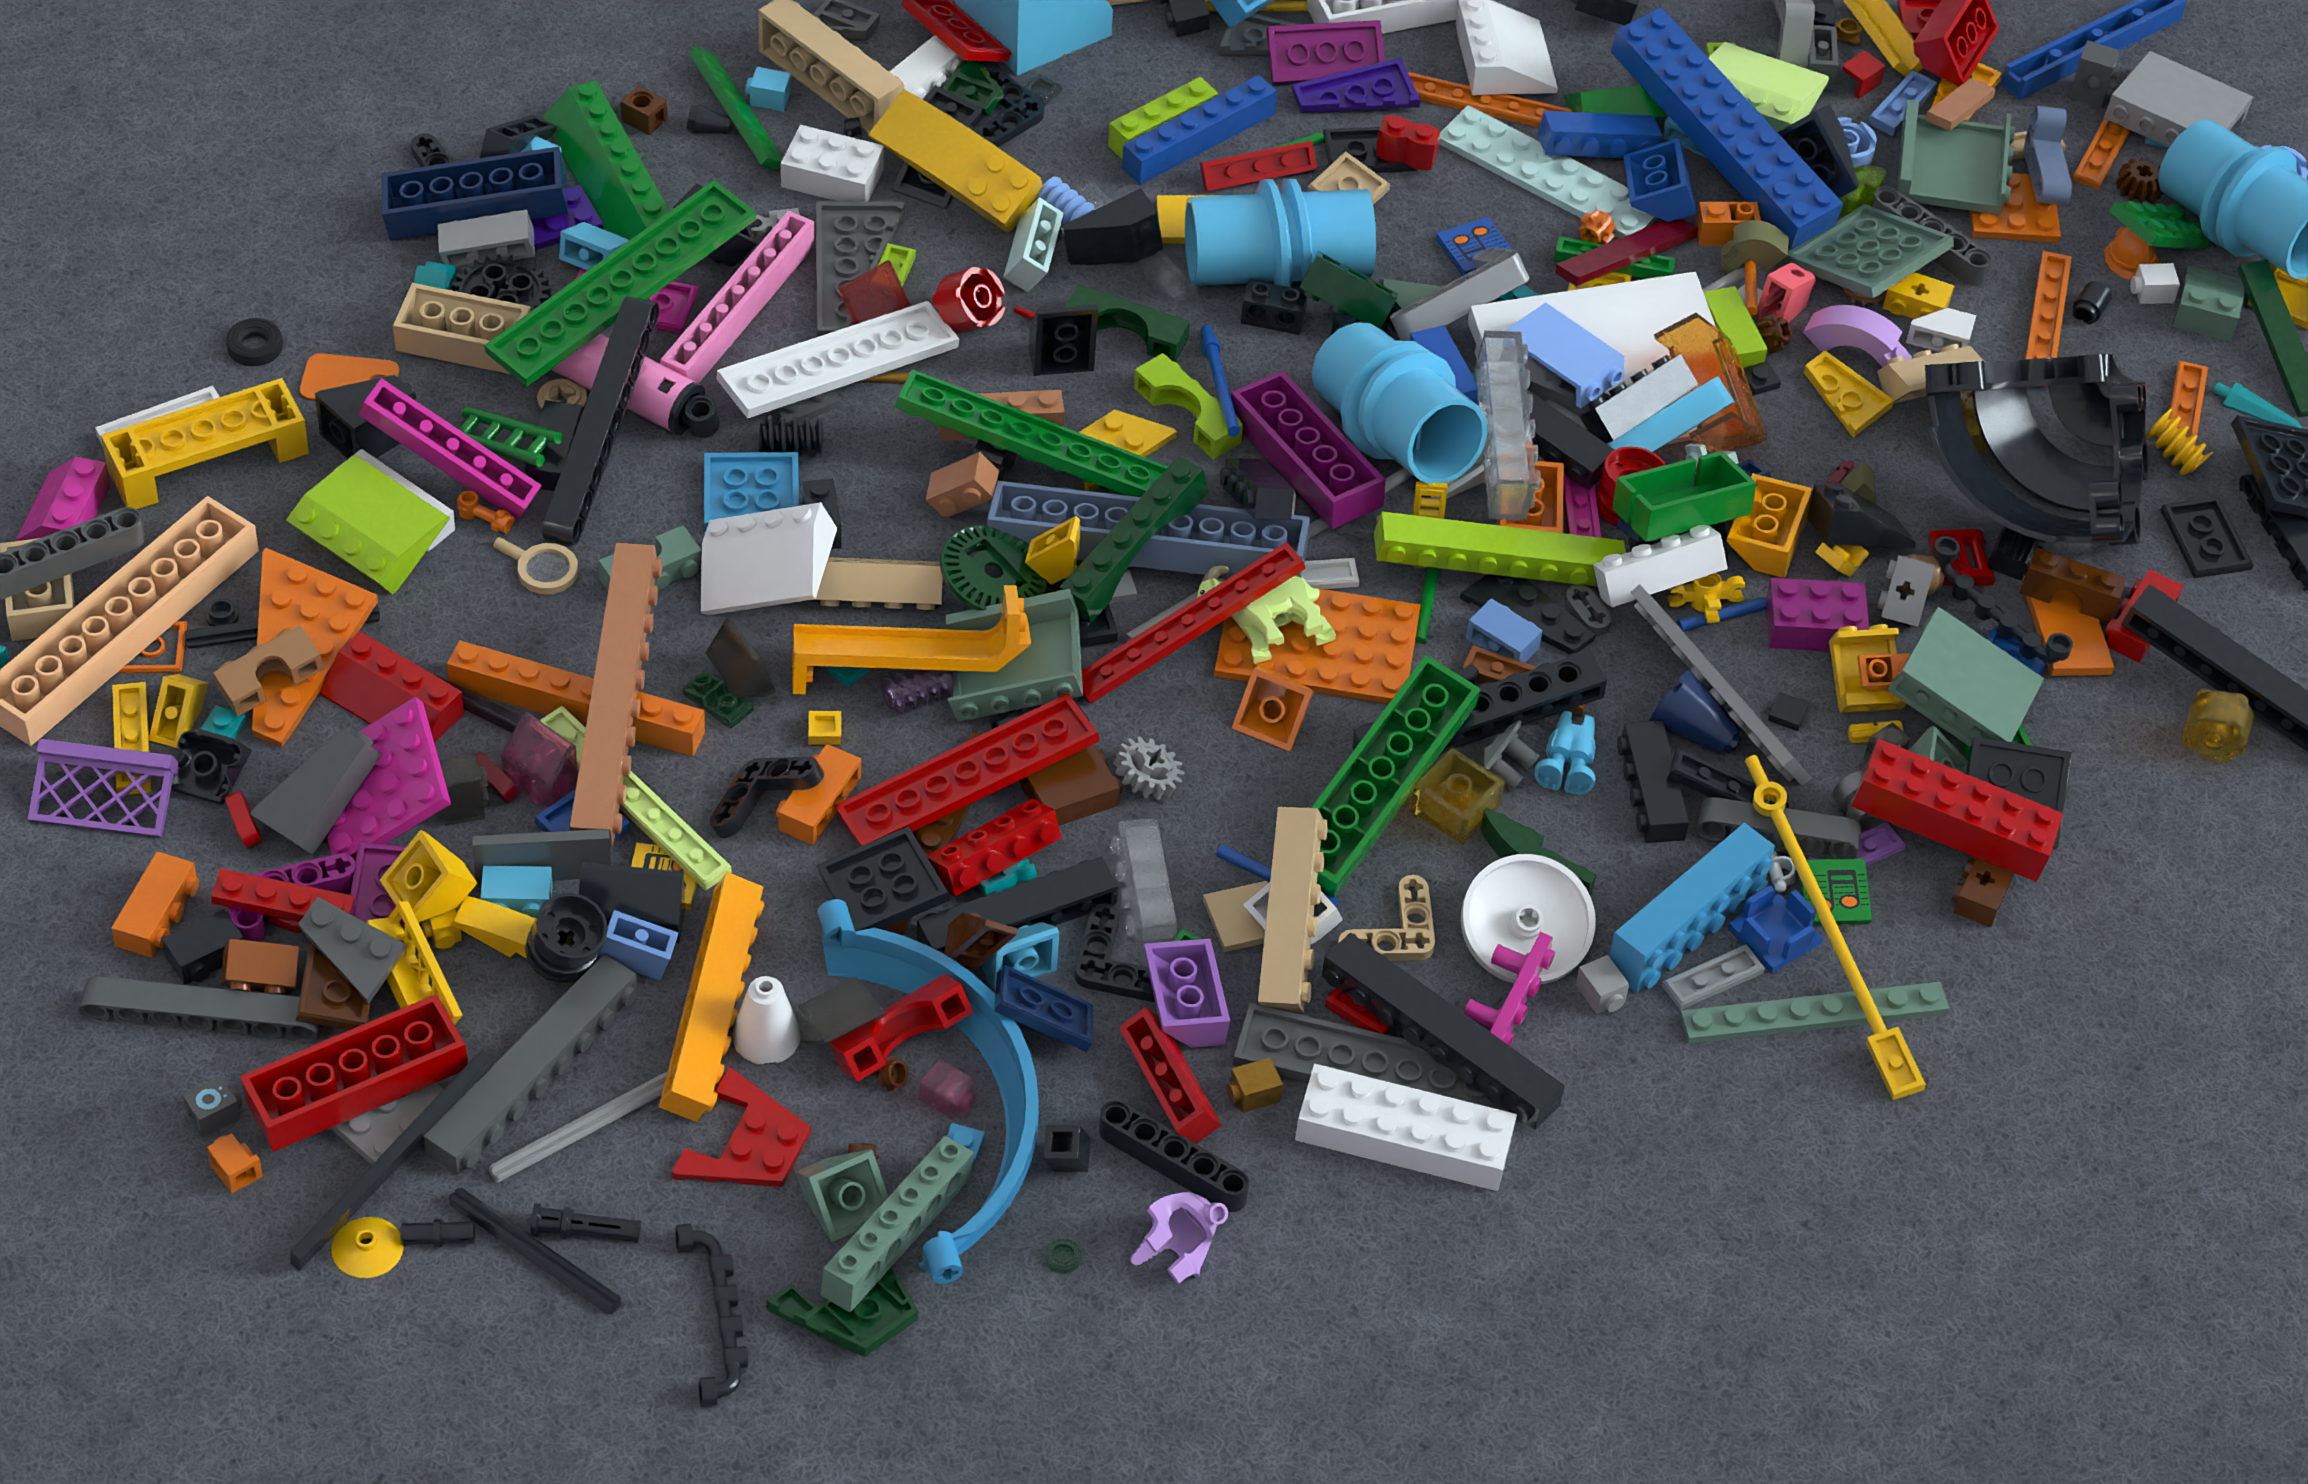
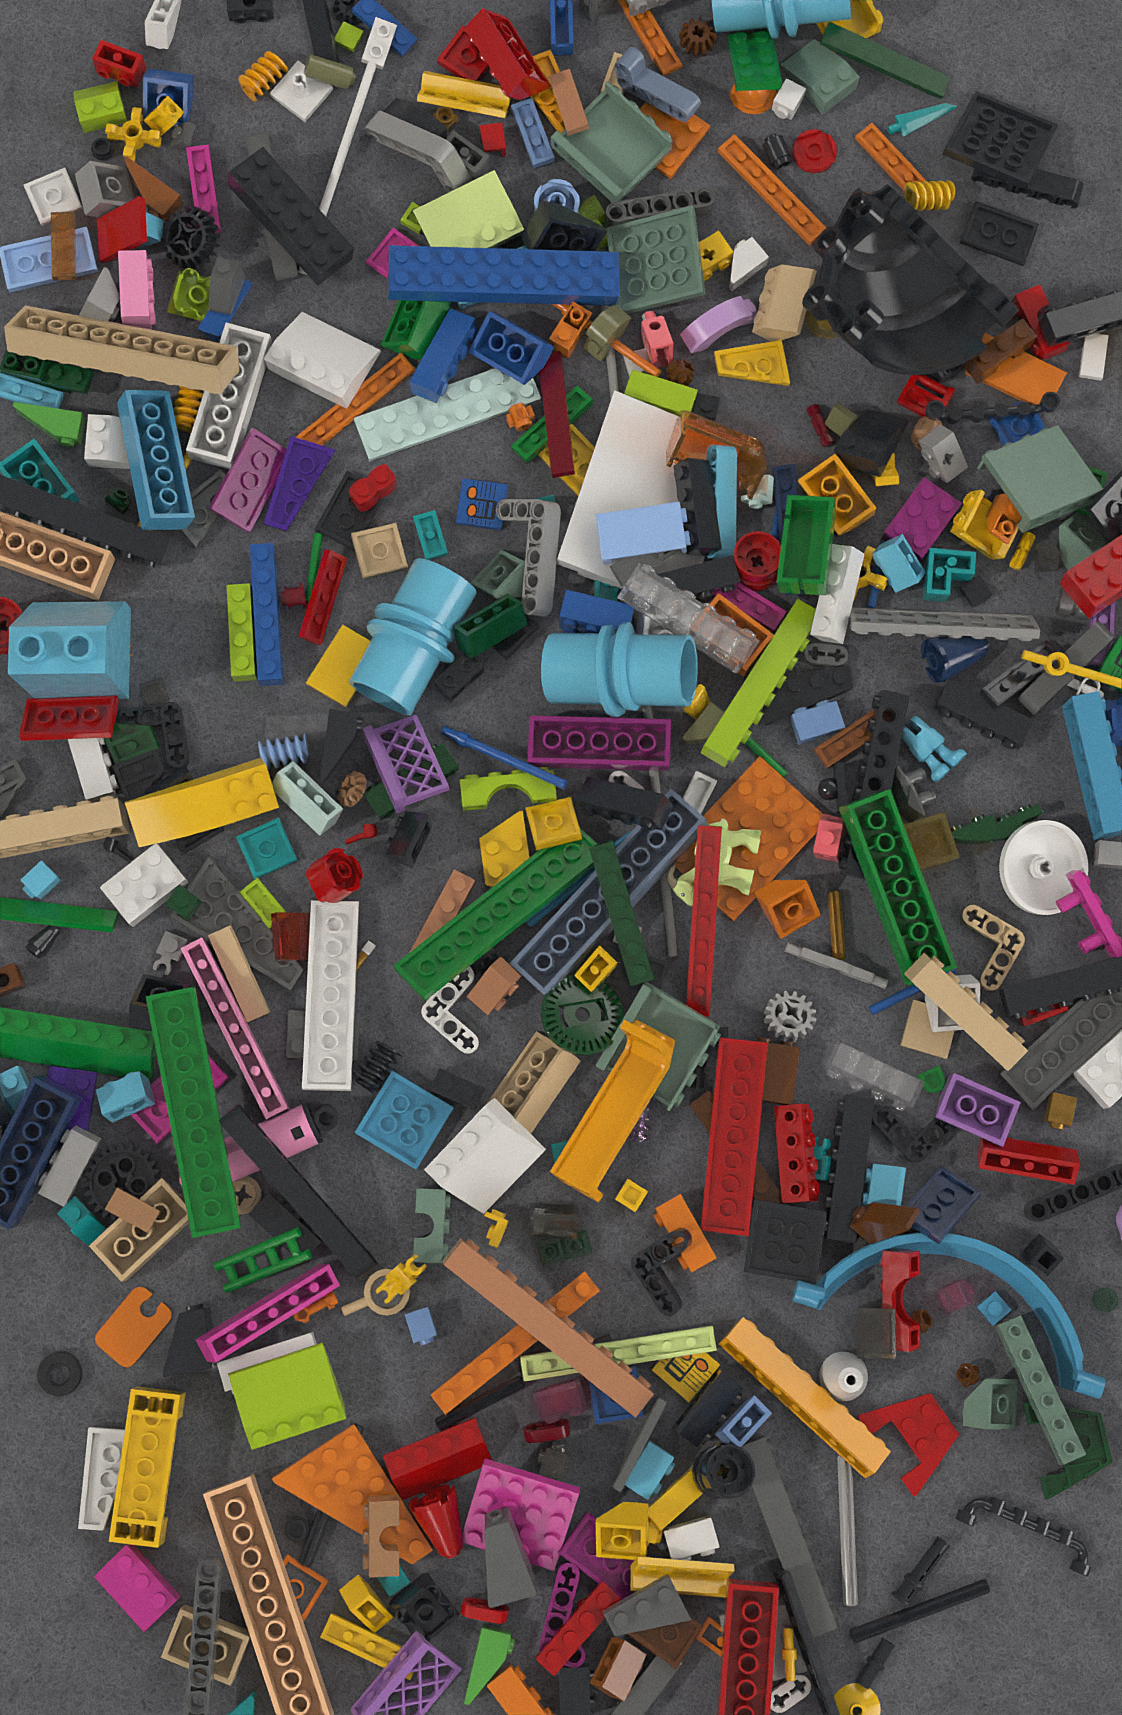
camera: 55 degrees left, 30 degrees up
none -> medium nougat tile [105,1188,161,1233]
none -> dark green brick [165,885,202,921]
none -> tan tile [208,925,270,1022]
none -> teal tile [236,817,298,879]
none -> dark red brick [280,582,307,609]
none -> medium nougat gear [337,771,367,807]
none -> medium lavender fence [363,715,449,813]
none -> yellow pin [376,1254,426,1303]
none -> medium blue brick [405,1306,438,1346]
none -> red cone [409,1484,463,1559]
none -> teal plate [413,510,448,561]
none -> white beam [421,967,479,1054]
none -> bright green slope [464,1624,515,1705]
none -> yellow bracket [484,1209,509,1248]
none -> yellow tile [526,797,582,850]
none -> white brick [663,1515,719,1561]
none -> white beam [771,1673,811,1713]
none -> yellow bar [782,1627,797,1681]
none -> light grey piece [784,943,888,989]
none -> red tile [792,129,837,174]
none -> coral torso [813,814,846,862]
none -> pearl gold axle [828,891,846,961]
none -> medium azure brick [872,534,926,593]
none -> teal brick [922,548,976,602]
none -> white tile [1079,333,1109,381]

